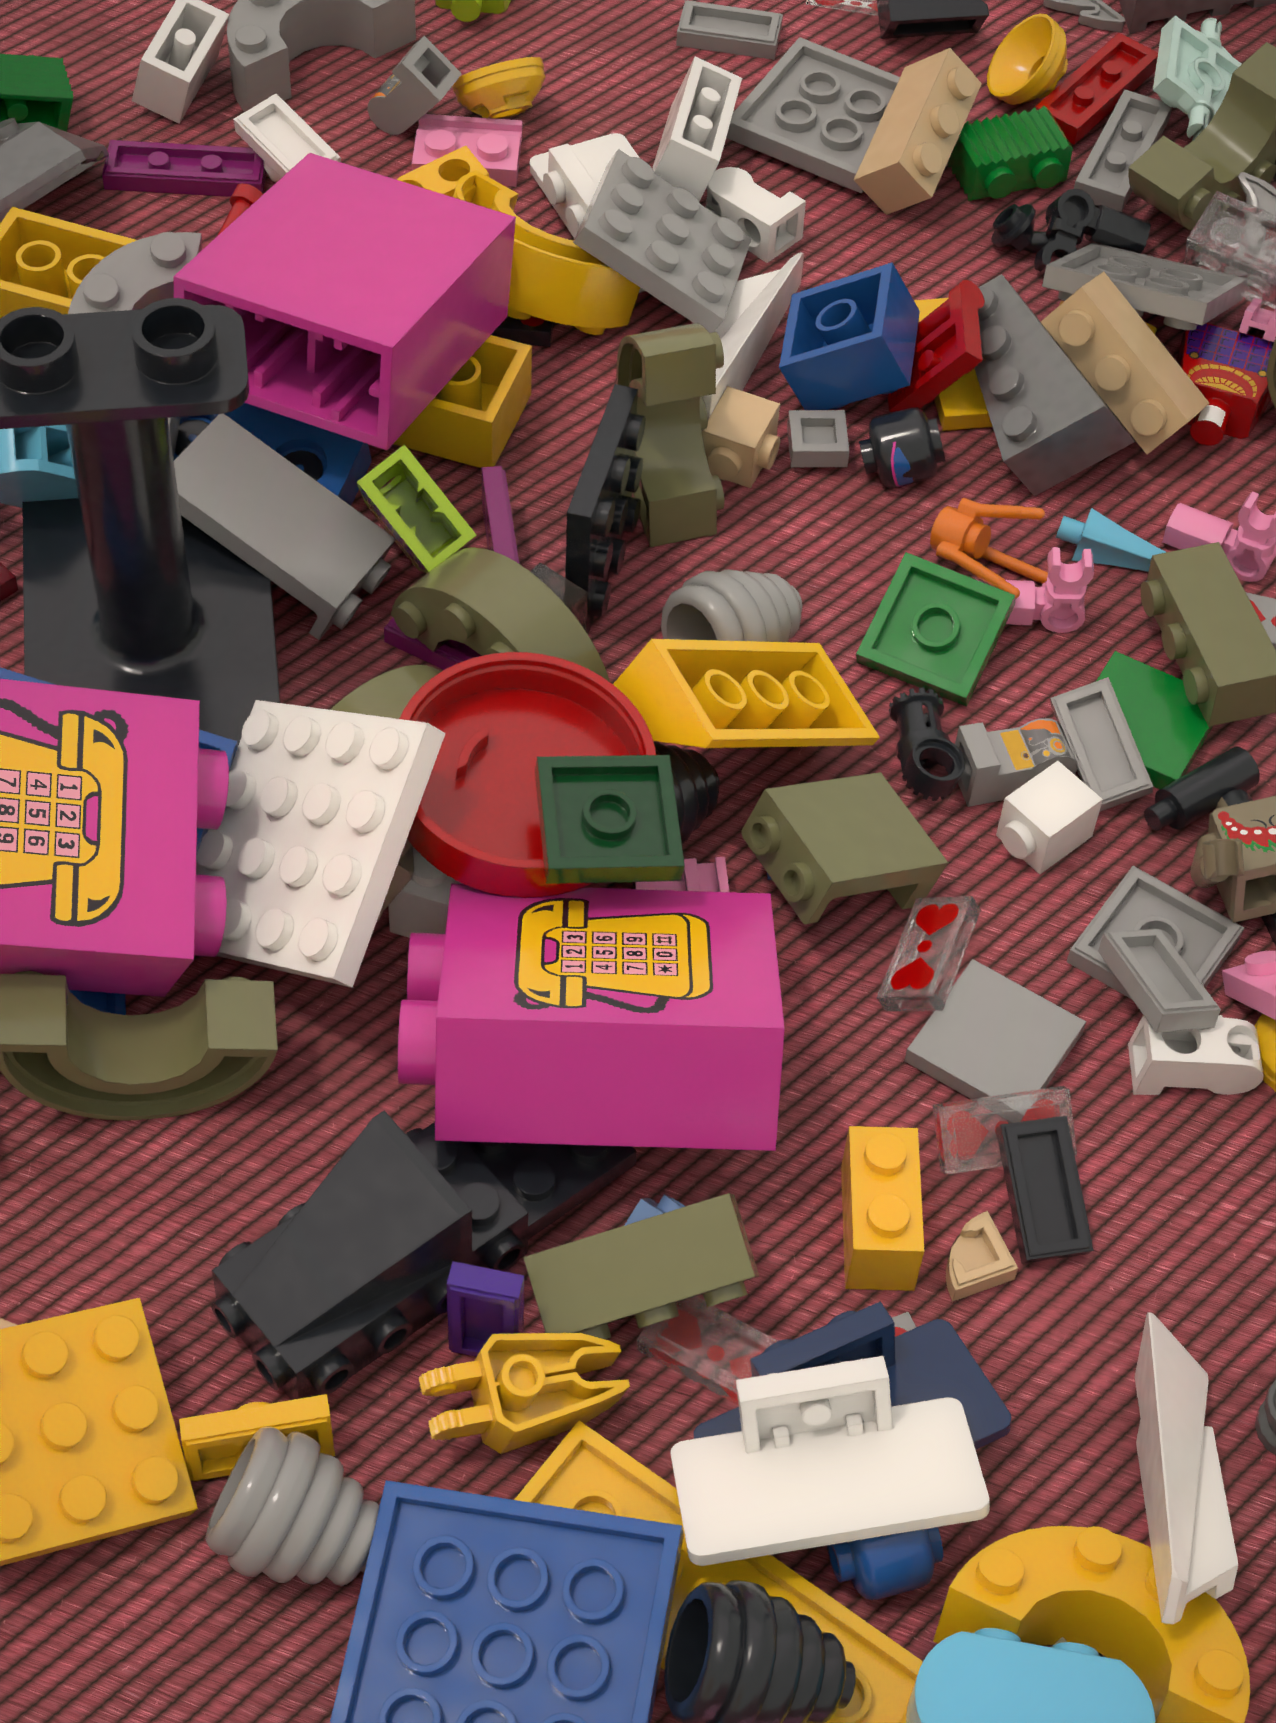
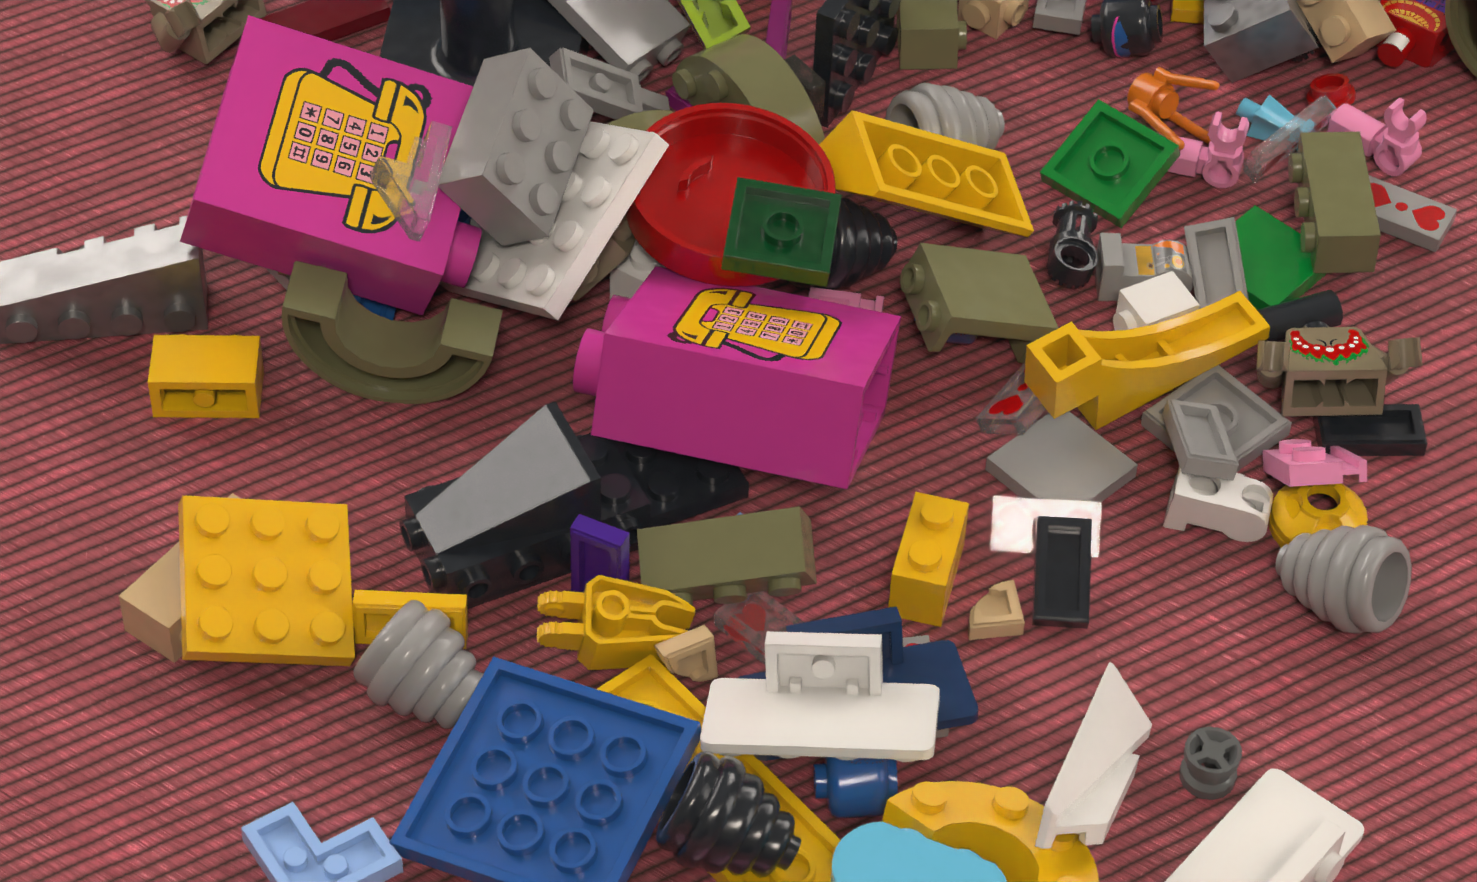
camera: 15 degrees right, 5 degrees down
none -> clear slope [370,121,452,242]
none -> light grey brick [436,48,594,246]
none -> light grey hinge [549,48,670,120]
none -> tan tile [655,624,718,682]
none -> yellow arch [1024,291,1270,430]
none -> clear tile [1243,95,1337,182]
none -> red plate [1306,73,1356,115]

